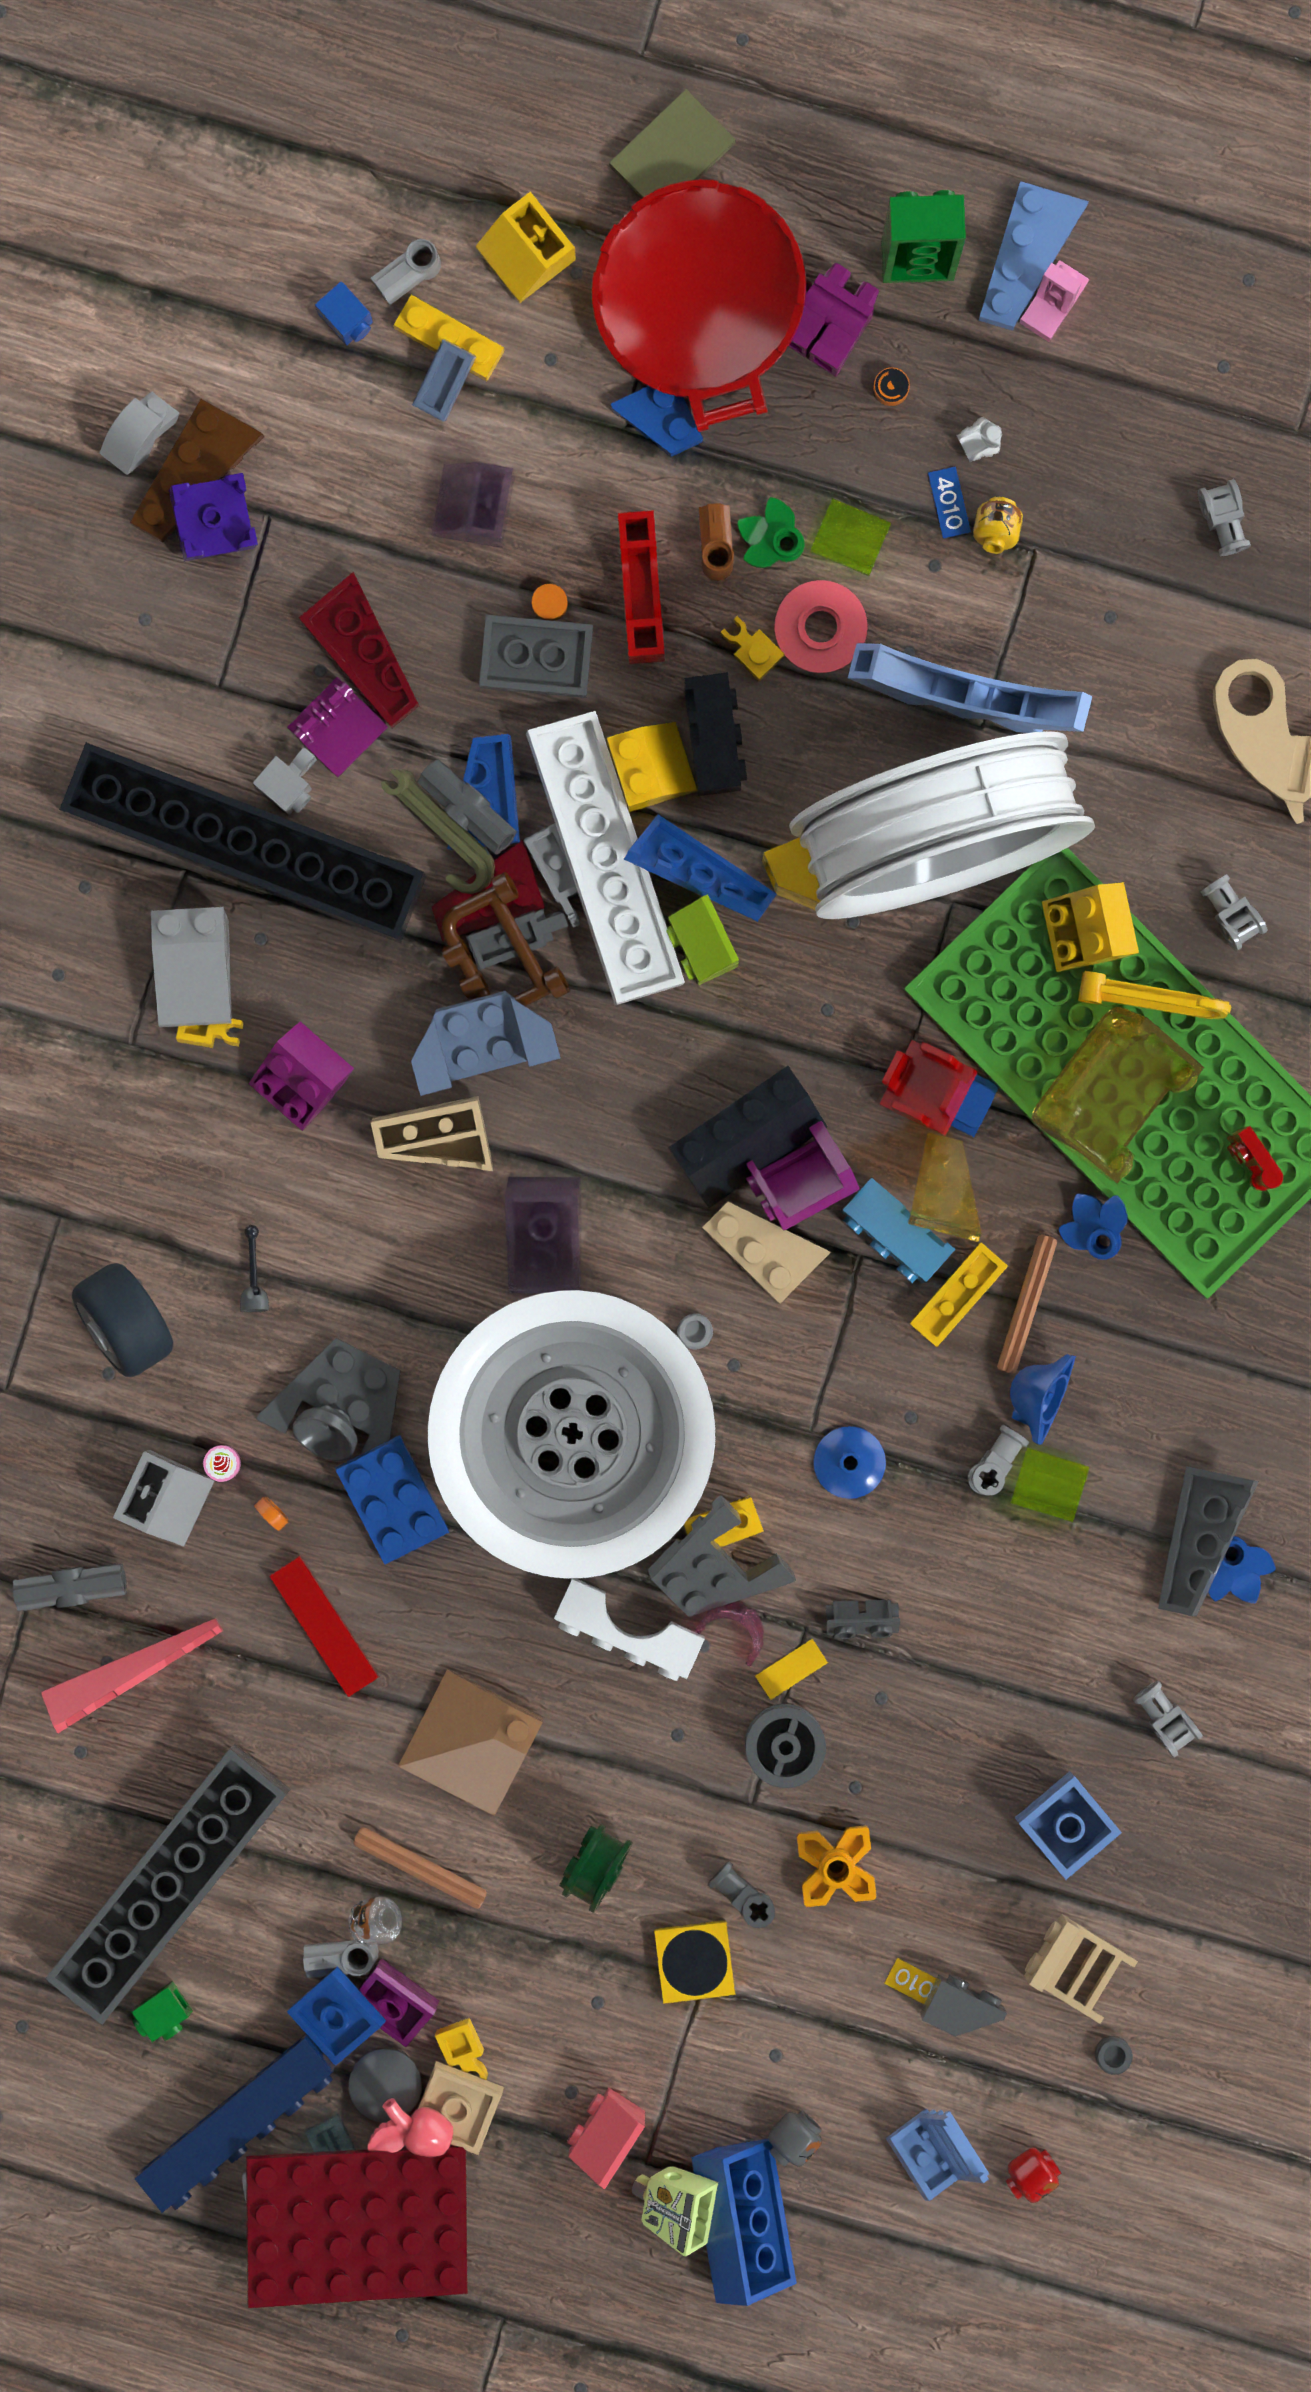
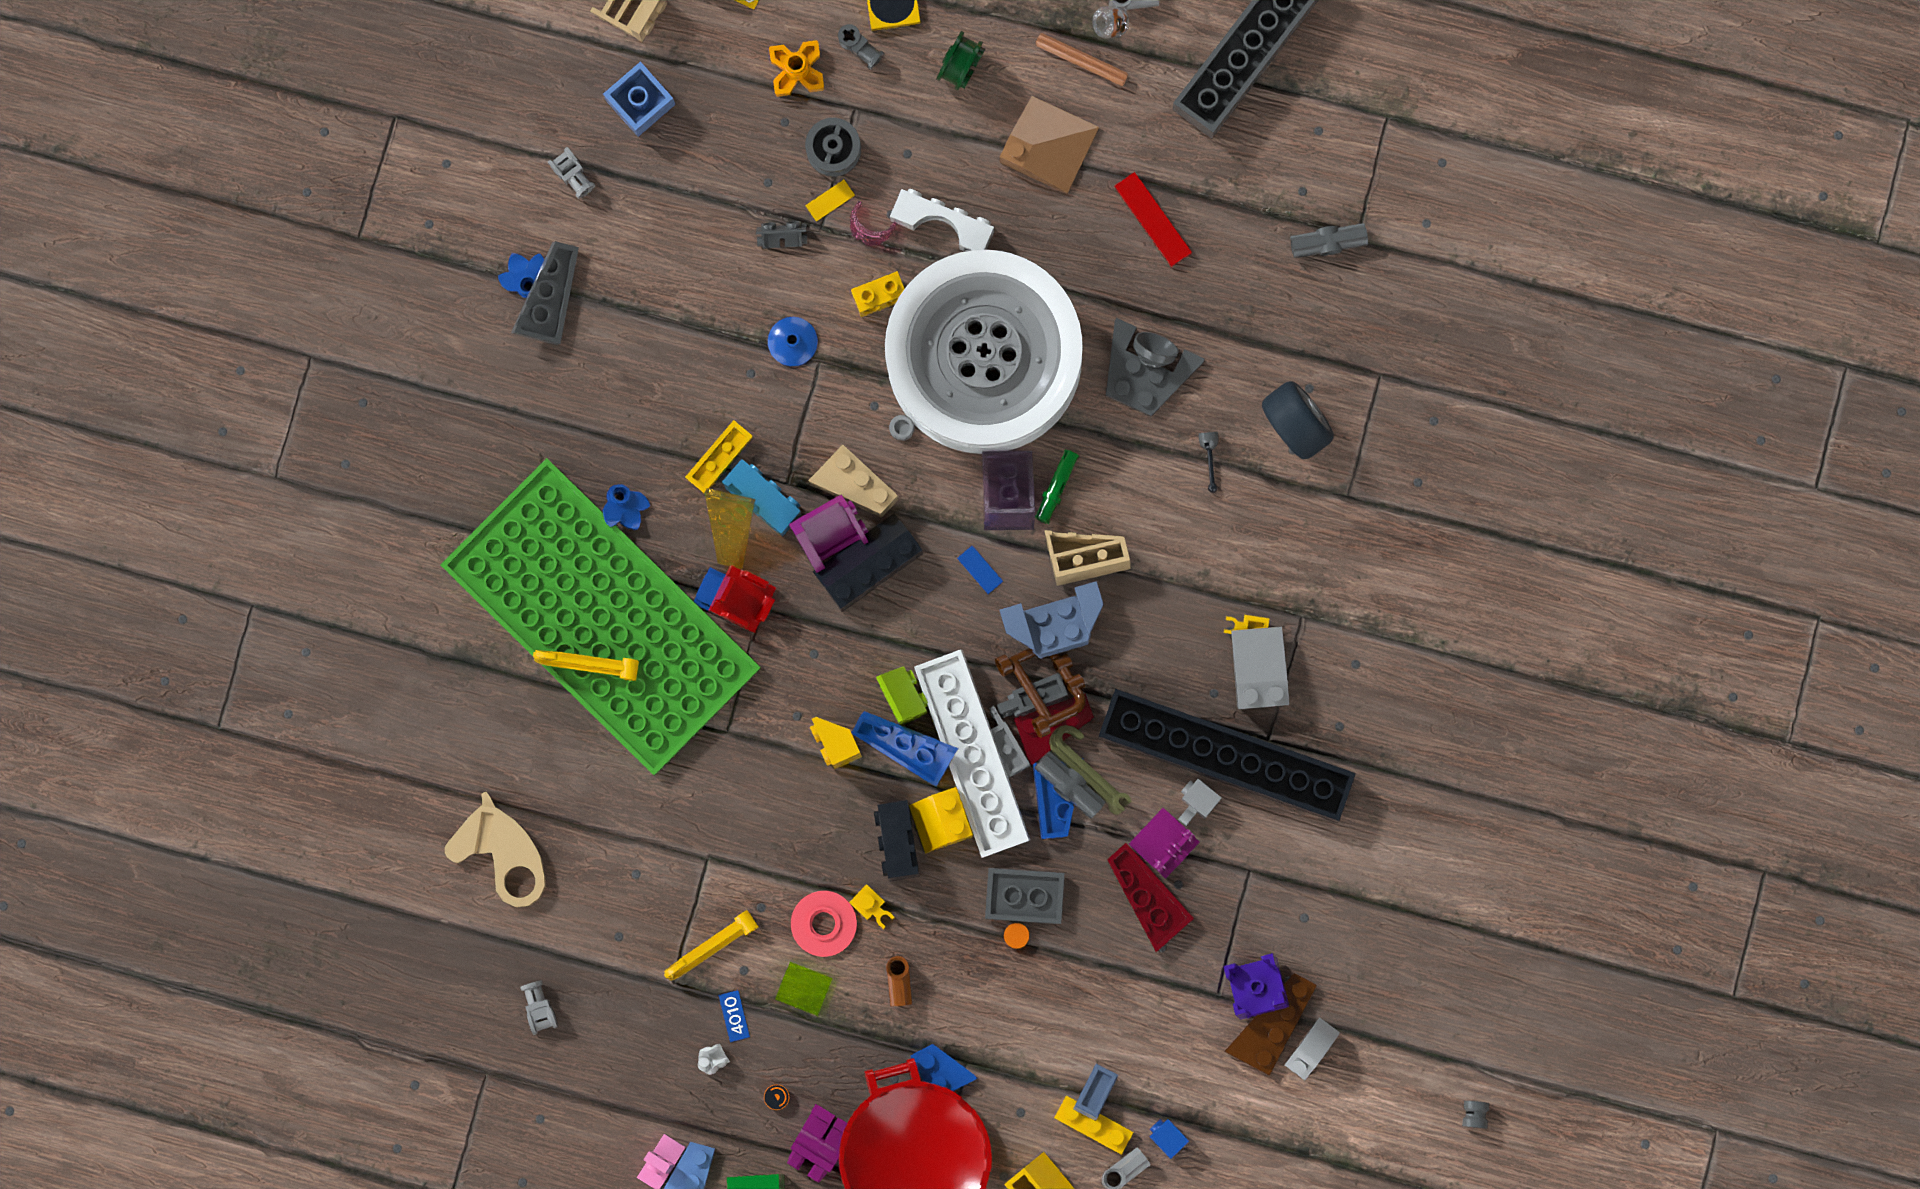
camera: 175 degrees left, 5 degrees down
coral wedge [41,1618,223,1733] -> none
light grey slope [113,1450,215,1546] -> none
tile [203,1445,241,1482] -> none
magenta slope [249,1021,354,1131] -> none
orange tile [254,1496,289,1531] -> none
blue plate [336,1435,449,1565] -> none
clear purple slope [432,462,515,548] -> none
red arch [618,510,665,664] -> none
dark grey wing [648,1495,796,1617] -> none
green plate [737,497,805,568] -> none
white wheel [789,731,1095,919] -> none
light blue arch [848,643,1092,733] -> none
light grey connector [968,1424,1029,1495] -> none
yellow head [973,497,1023,554] -> none
nougat axle [997,1235,1057,1374] -> none
blue hat [1010,1354,1076,1445] -> none
clear neon green piece [1010,1448,1090,1522] -> none
clear yellow windscreen [1032,1007,1204,1184] -> none
yellow slope [1042,882,1139,972] -> none
light grey connector [1200,874,1268,951] -> none
red plate [1227,1126,1283,1191] -> none
none -> yellow piece [664,910,759,981]
none -> blue sticker [957,546,1003,594]
none -> green pin [1034,449,1079,524]

